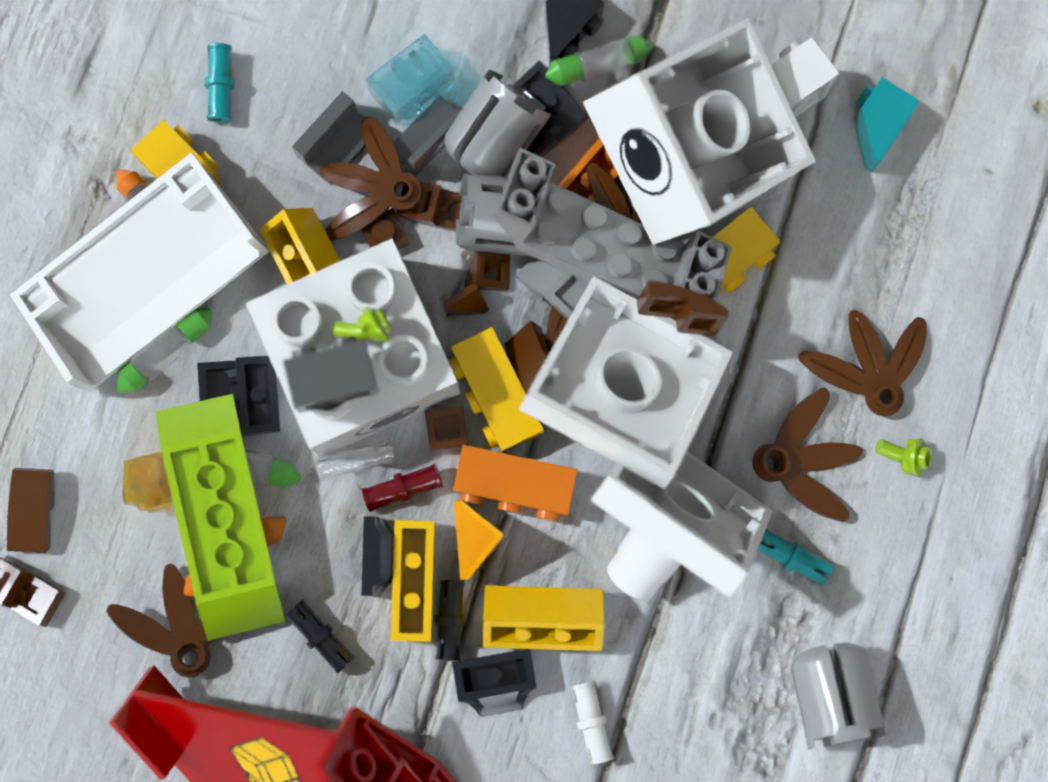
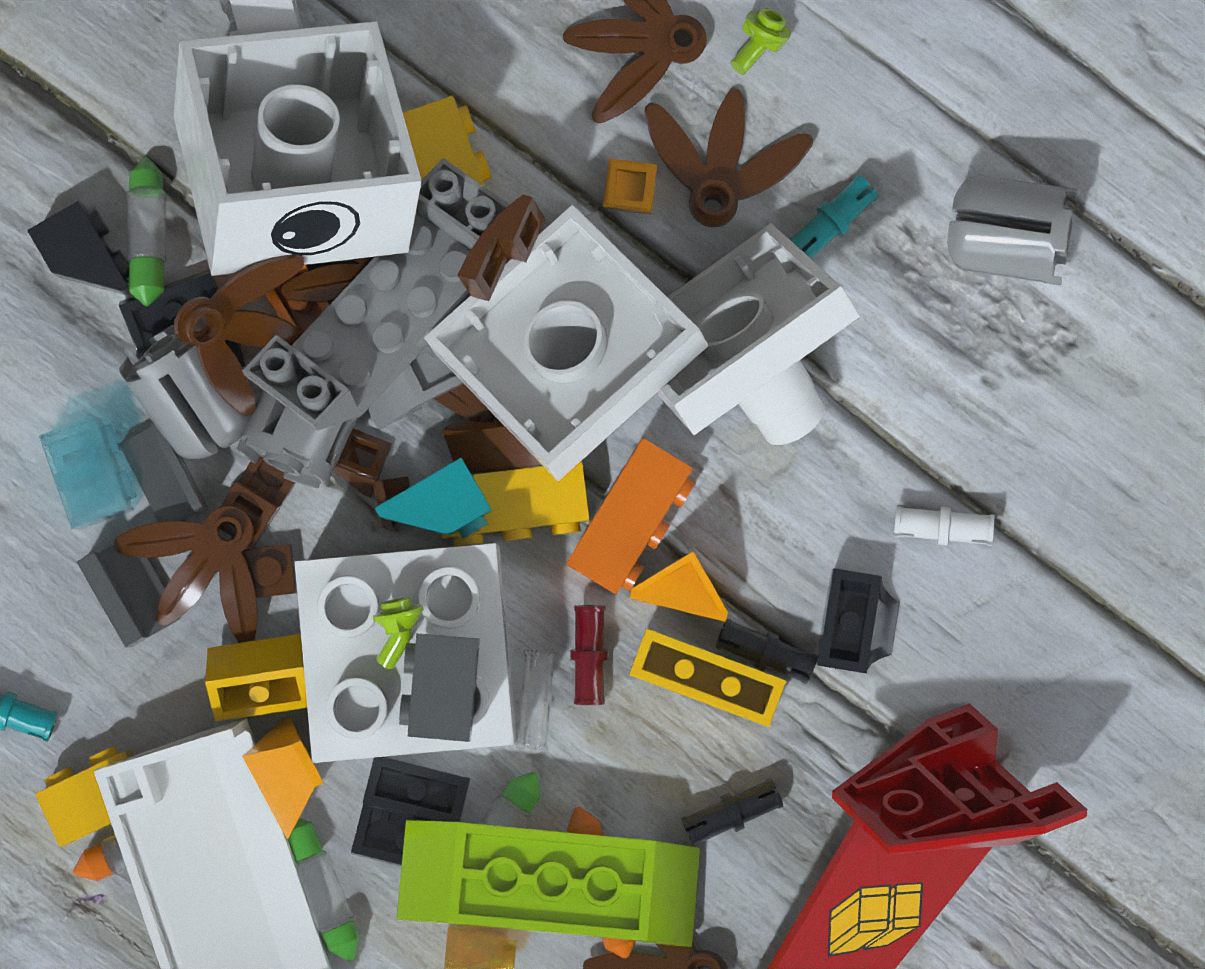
camera: 70 degrees left, 5 degrees up
black slope [361,516,394,596] -> none
reddish brown plate [425,406,469,451] -> none
yellow brick [483,585,604,651] -> none
none -> reddish brown plant [174,254,305,416]
none -> light orange slope [242,716,324,840]
none -> teal slope [375,458,493,539]
none -> light orange tile [603,158,657,215]

